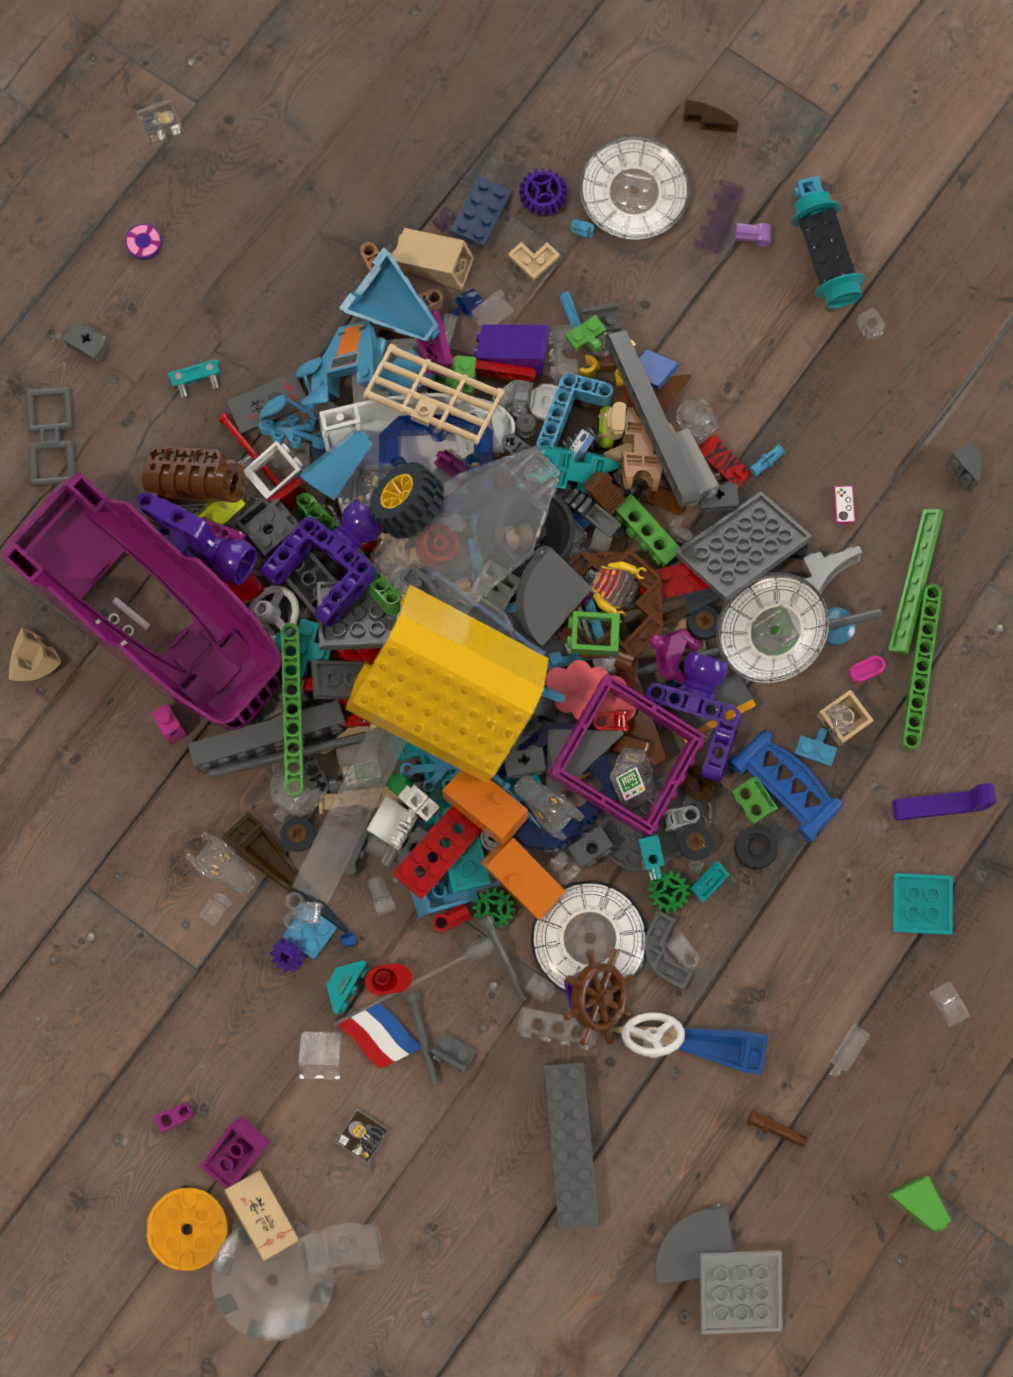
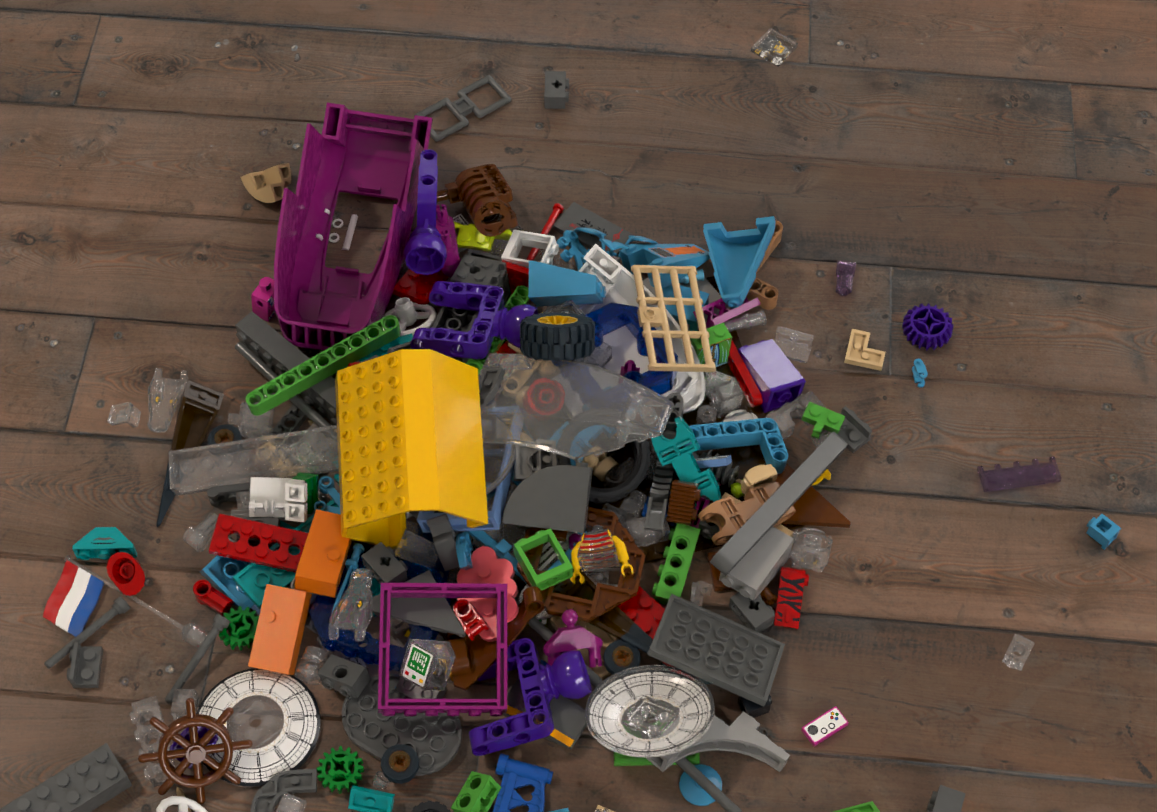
camera: 60 degrees right, 20 degrees down
tile [125,223,162,260] -> none
teal piece [168,359,220,398] -> none
dark purple gear [270,937,306,973] -> none
dark azure plate [282,905,337,960] -> none
clear piece [283,892,324,932] -> none
clear bracket [299,1032,341,1080] -> none
blue hinge [340,932,356,948] -> none
tan slope [392,228,474,290] -> none
dark blue plate [450,176,512,249] -> none
clear blue piece [450,289,484,319] -> none
dark azure axle [560,292,581,330] -> none
piece [578,339,636,379] -> none
clear dish [580,135,690,239] -> none
teal torso [635,834,665,880] -> none
tile [639,350,679,391] -> none
light grey piece [664,806,700,832] -> none
dark brown slope [683,100,739,133] -> none
dark brown plate [683,766,718,803] -> none
medium lavender piece [735,223,773,247] -> none
dark azure pin [749,444,785,477] -> none
brick [791,191,865,309] -> none

